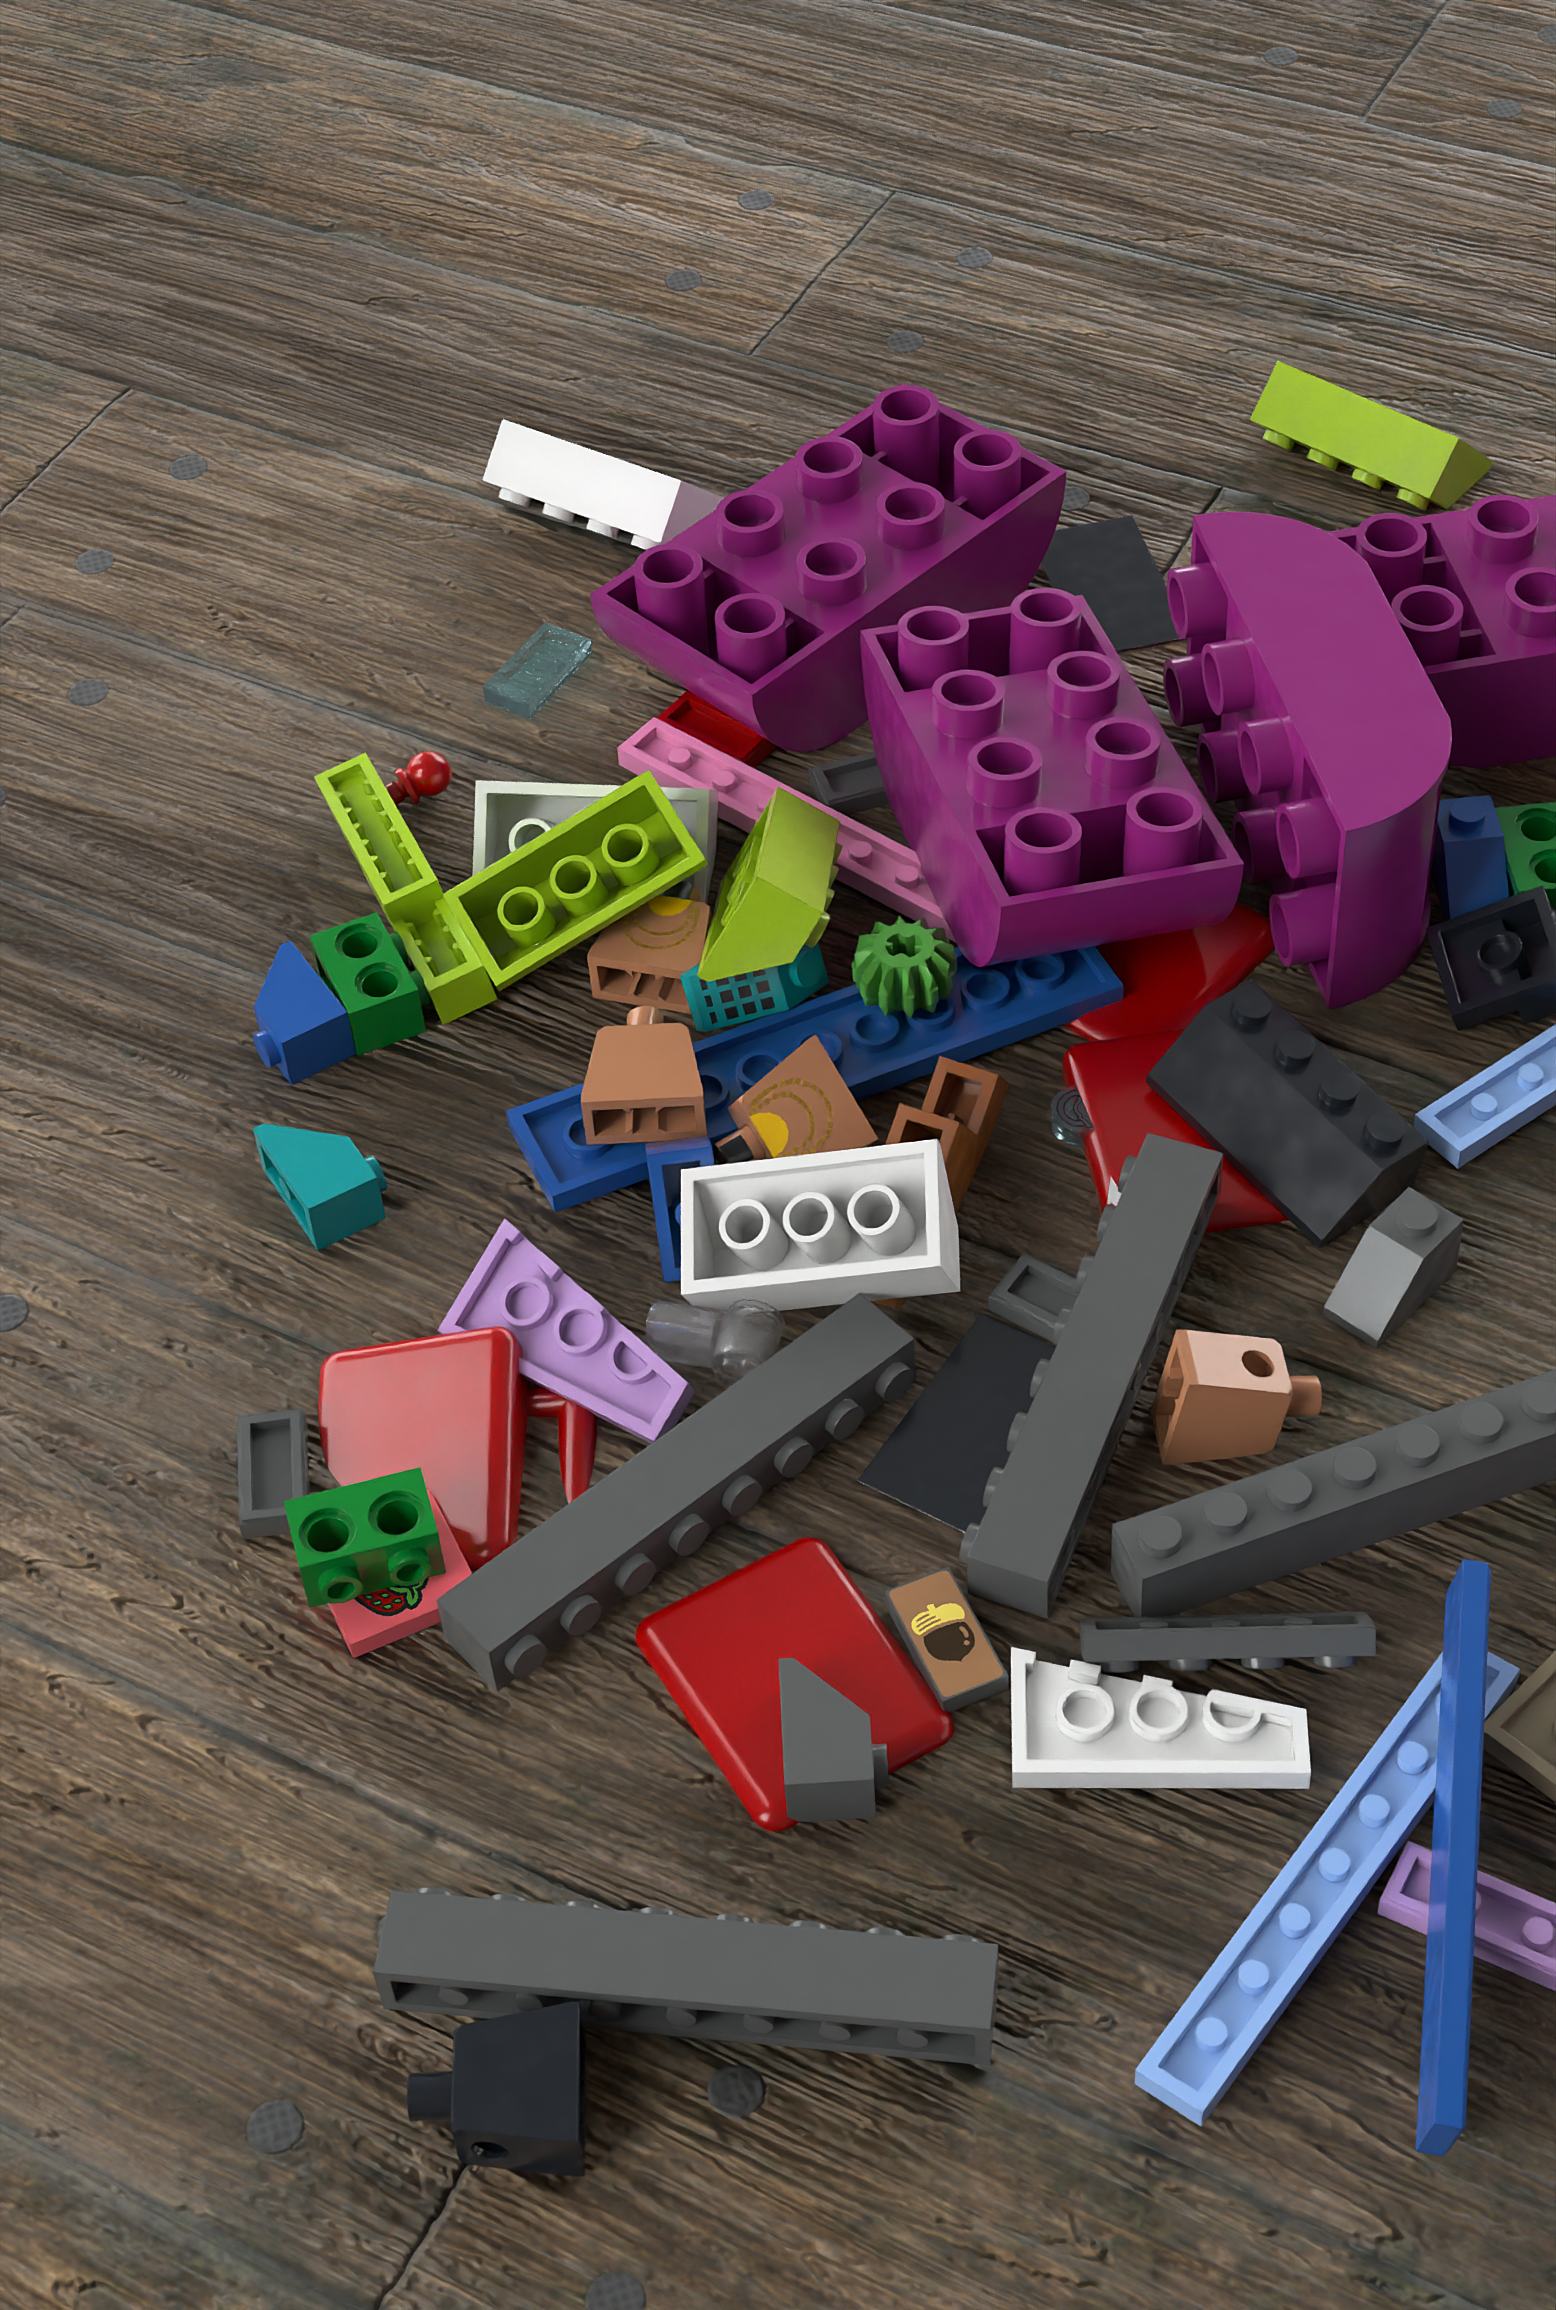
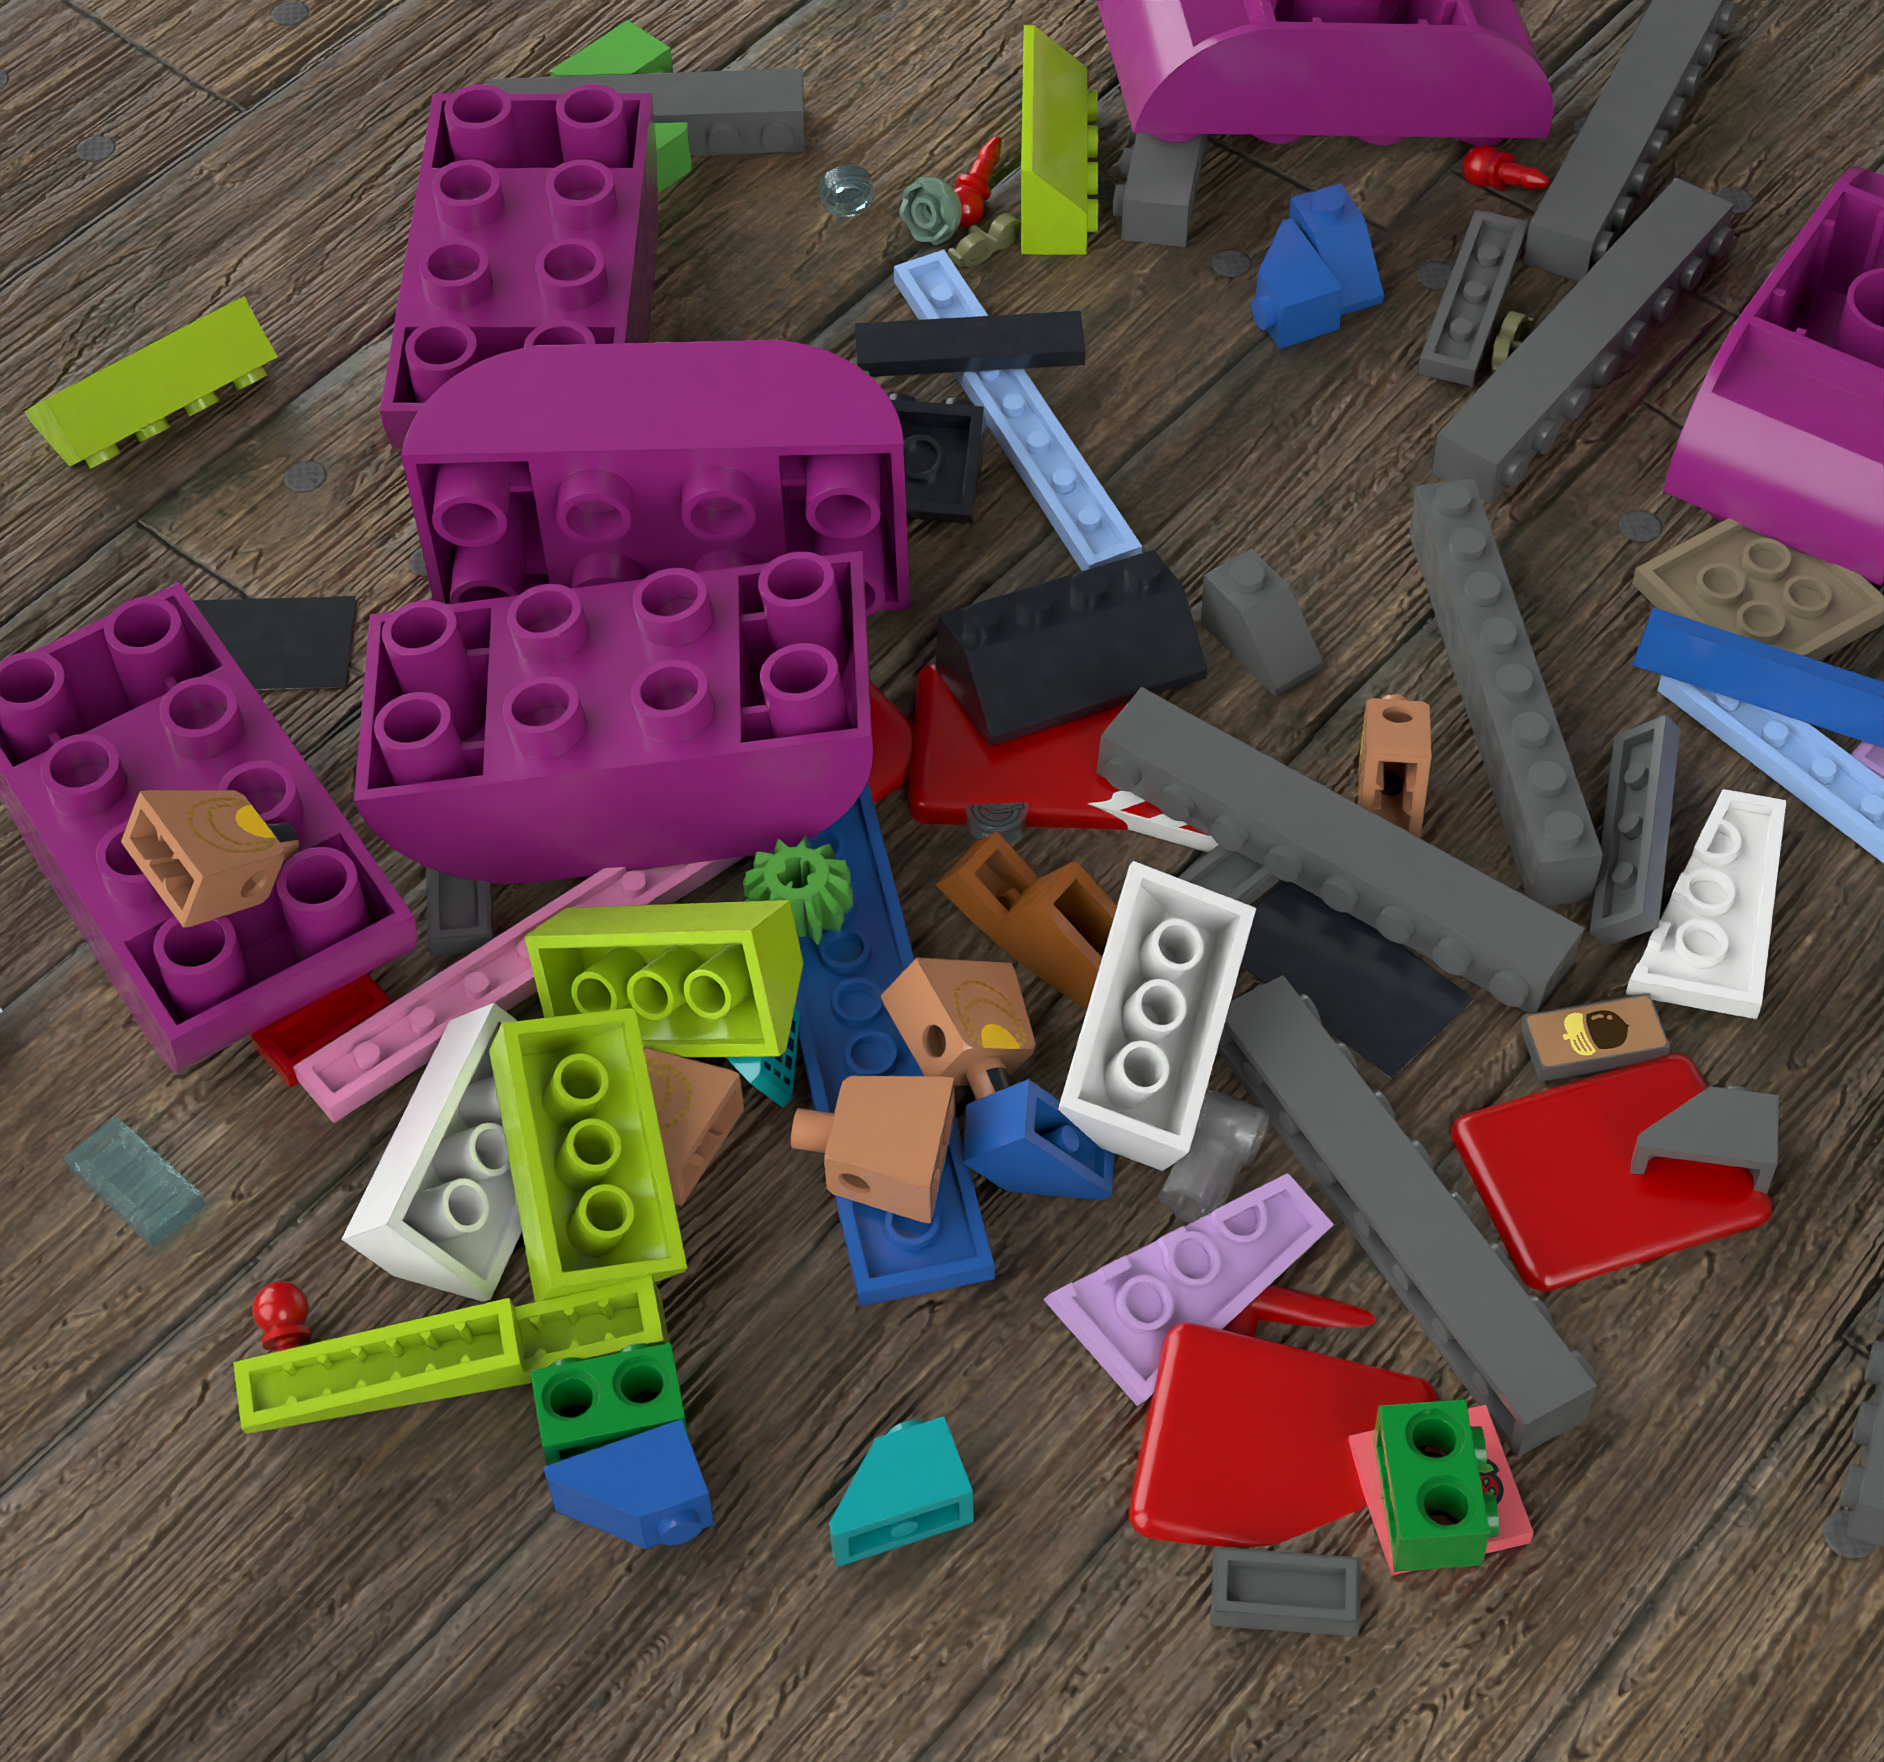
camera: 80 degrees left, 5 degrees up
none -> nougat torso [121,790,299,928]

